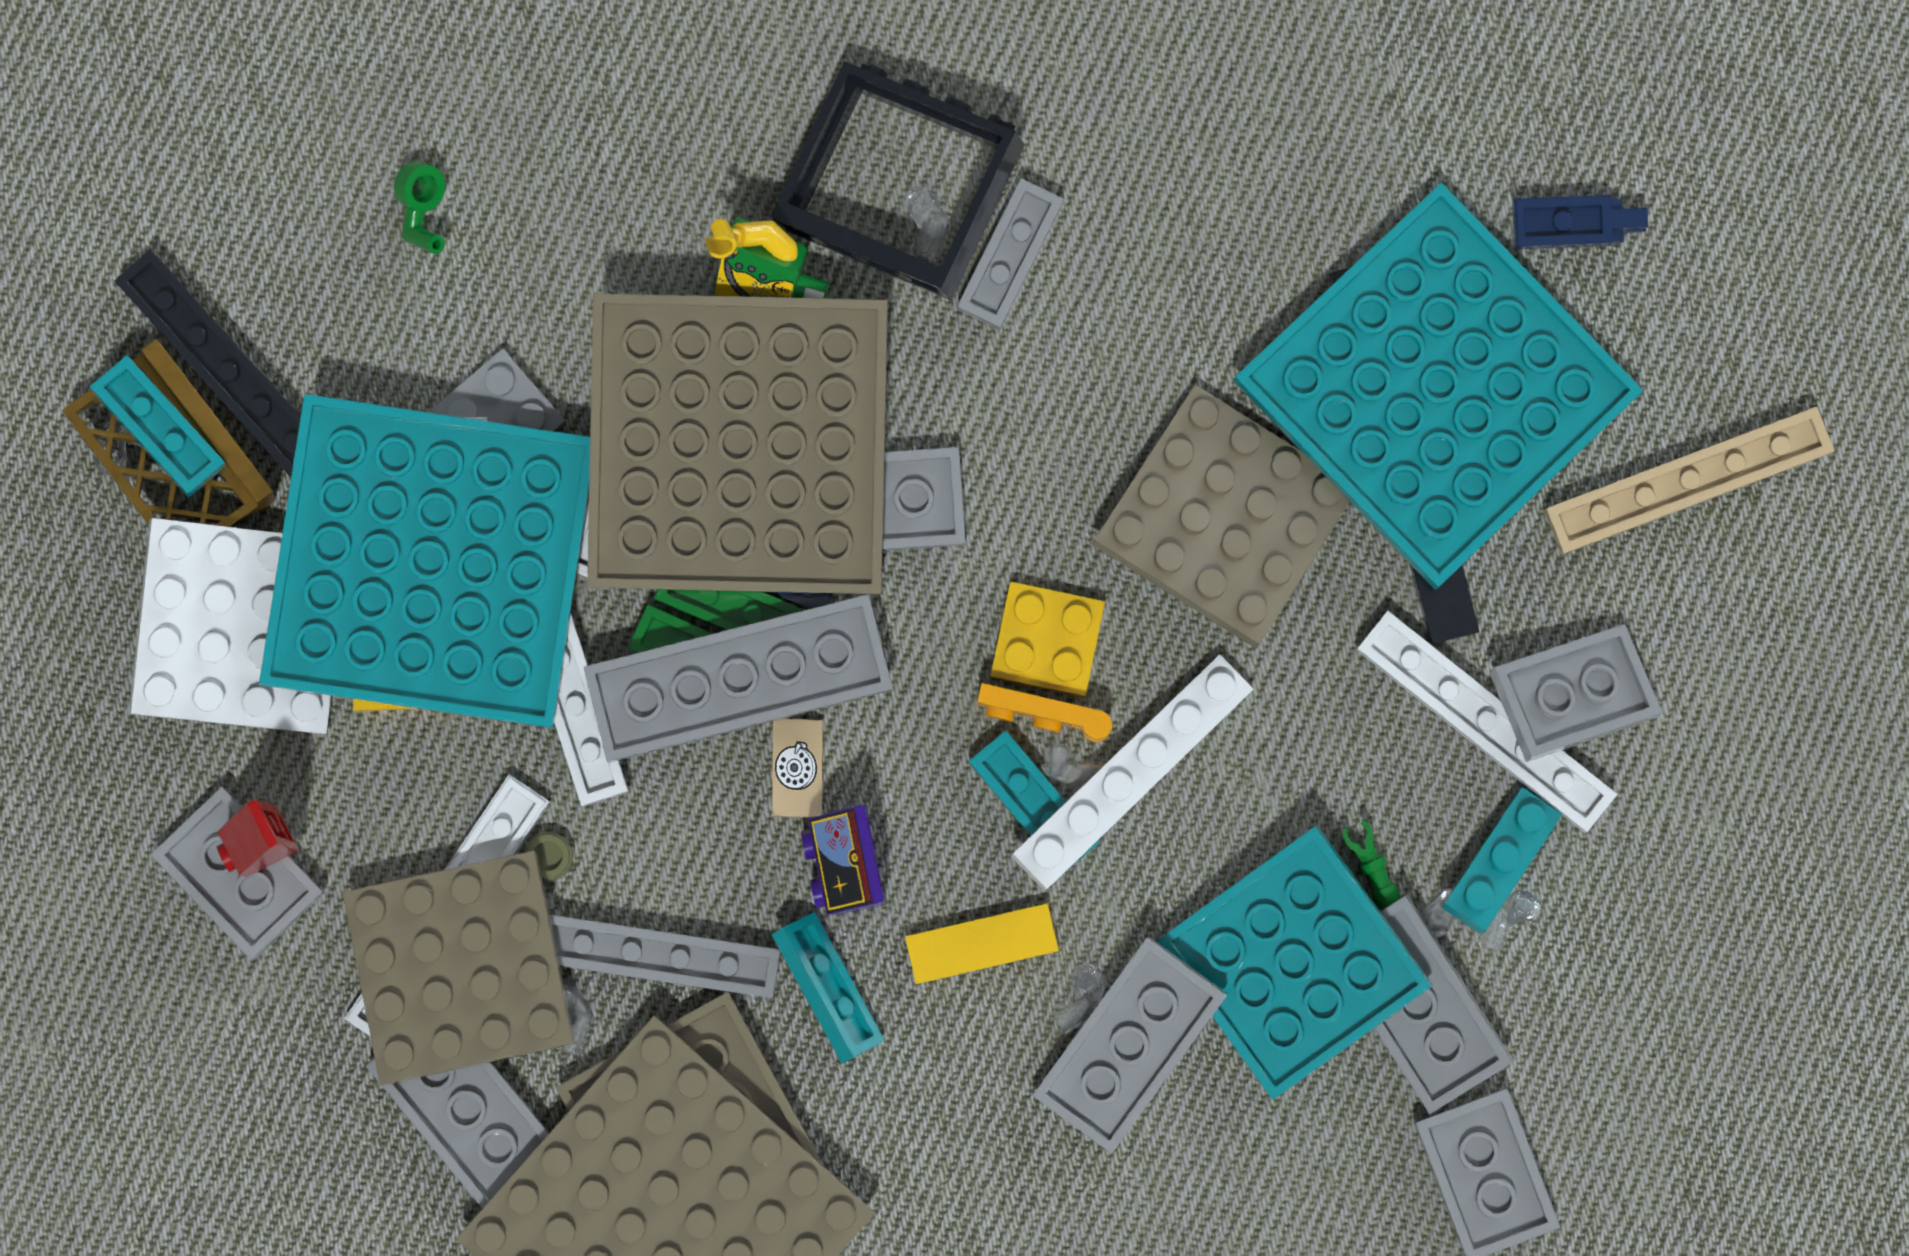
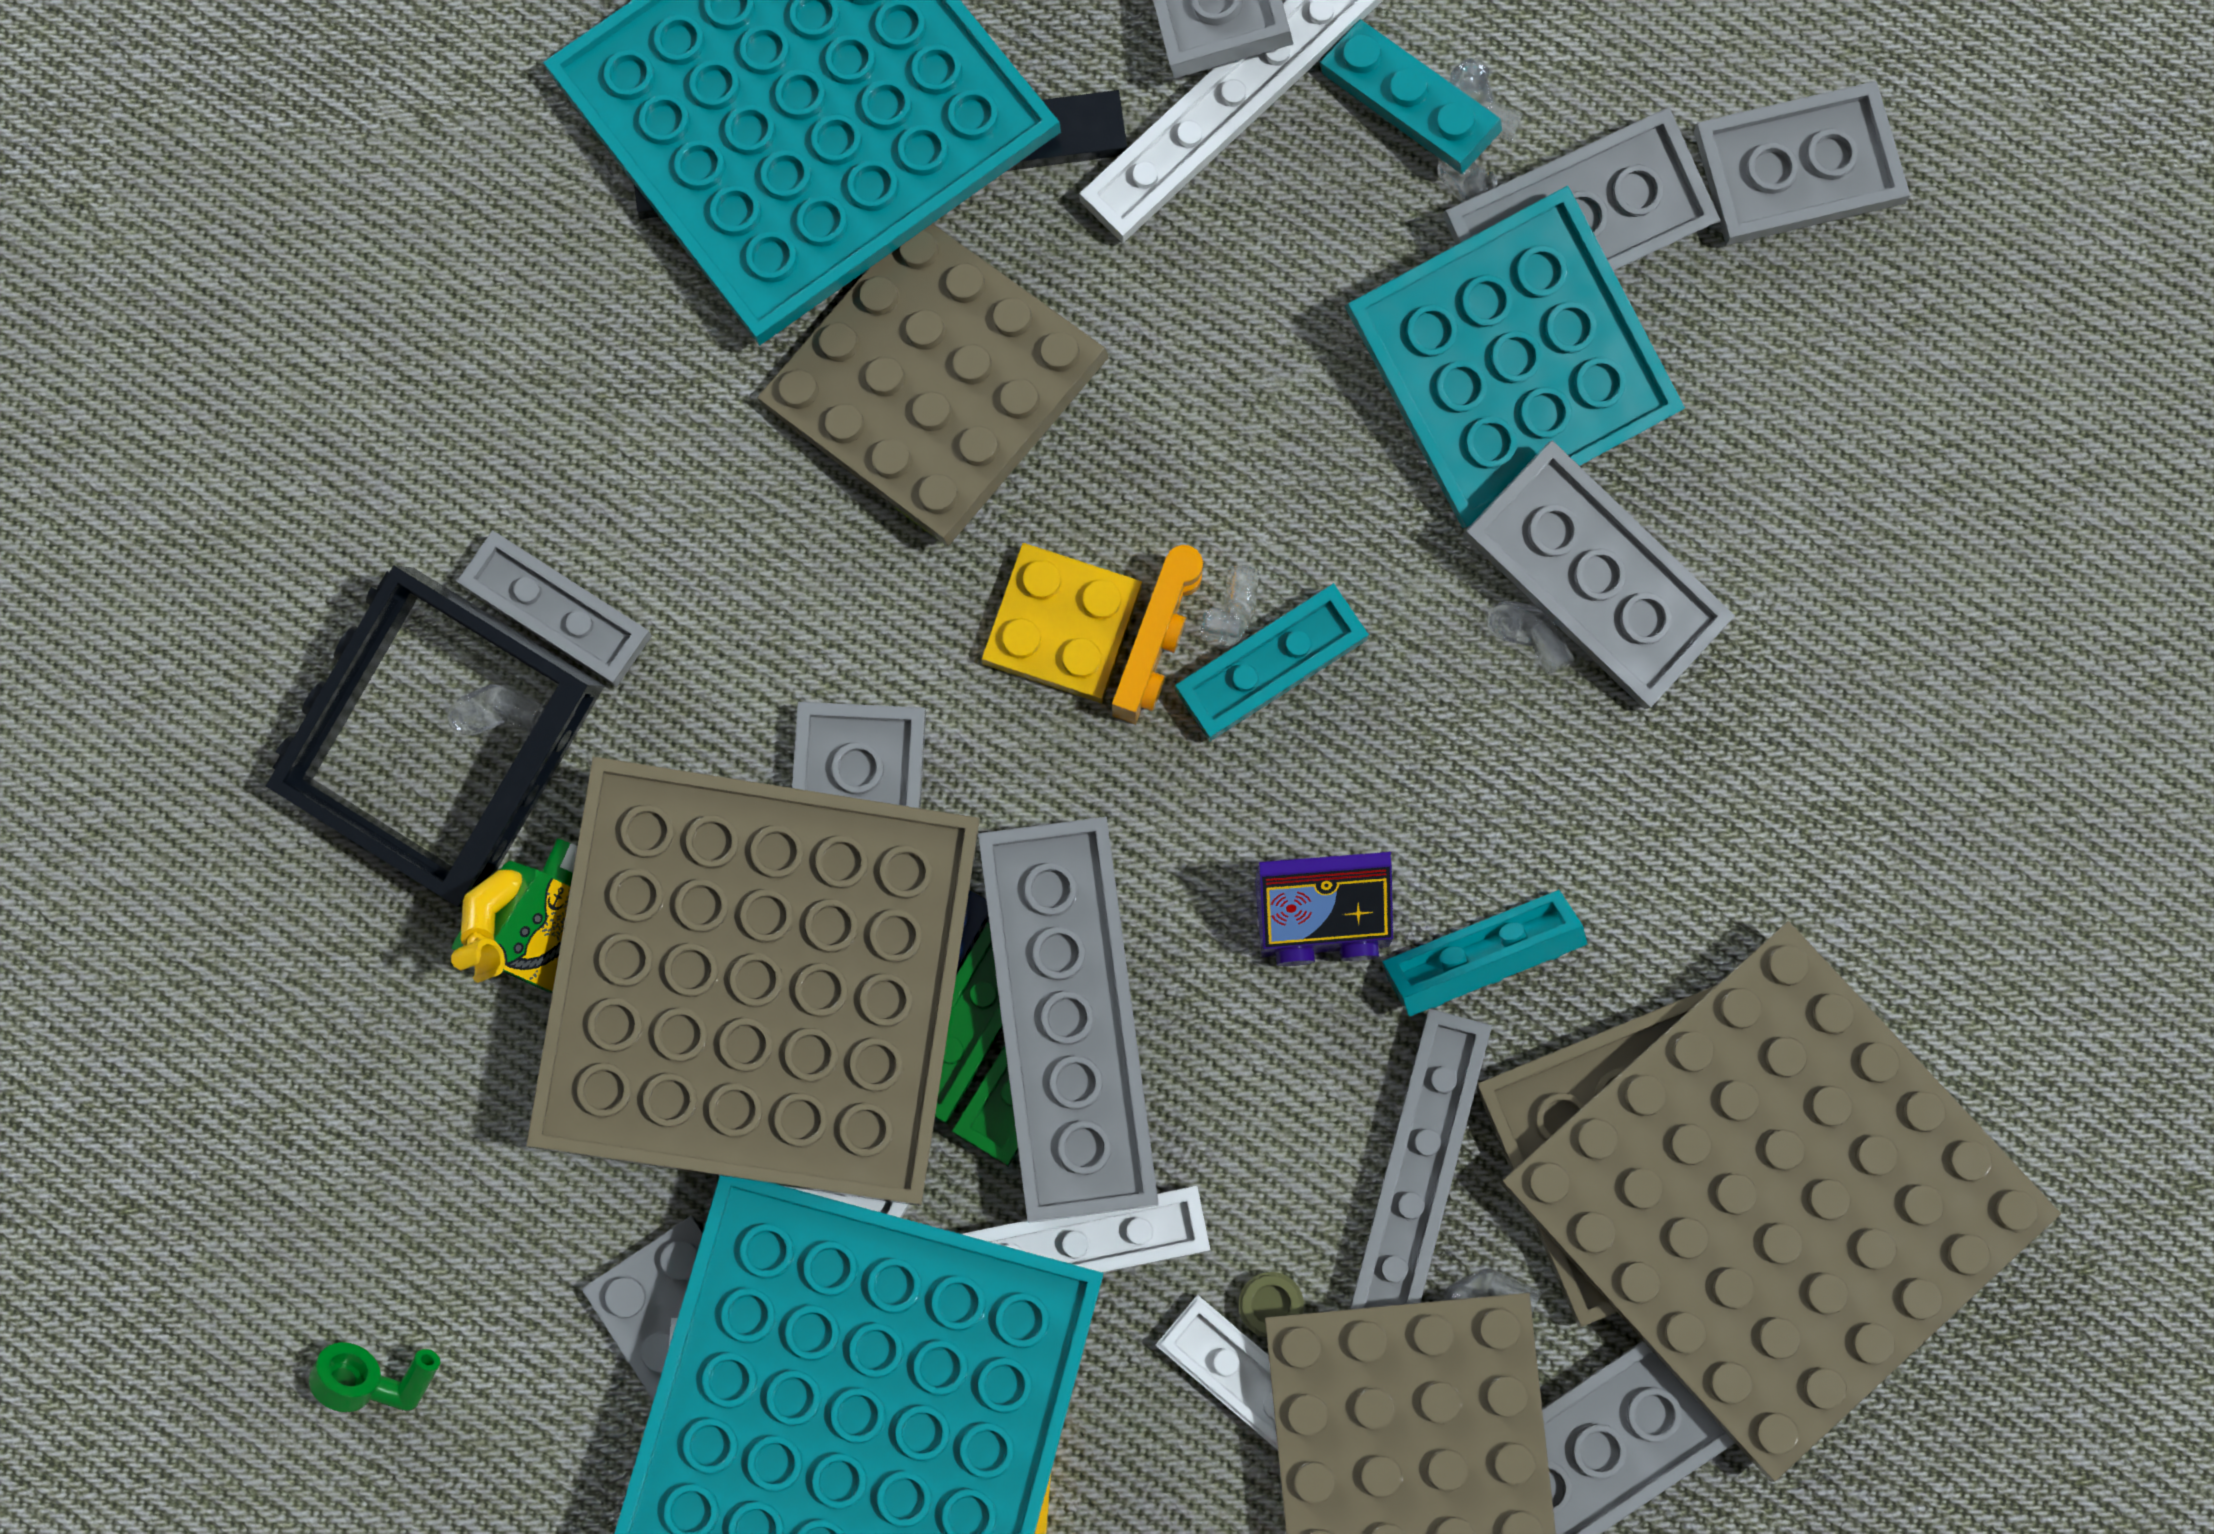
camera: 80 degrees left, 5 degrees down
tan slope [772,718,823,818] -> none
yellow tile [905,903,1059,984] -> none
white plate [1011,654,1253,891] -> none
green piece [1342,818,1401,910] -> none

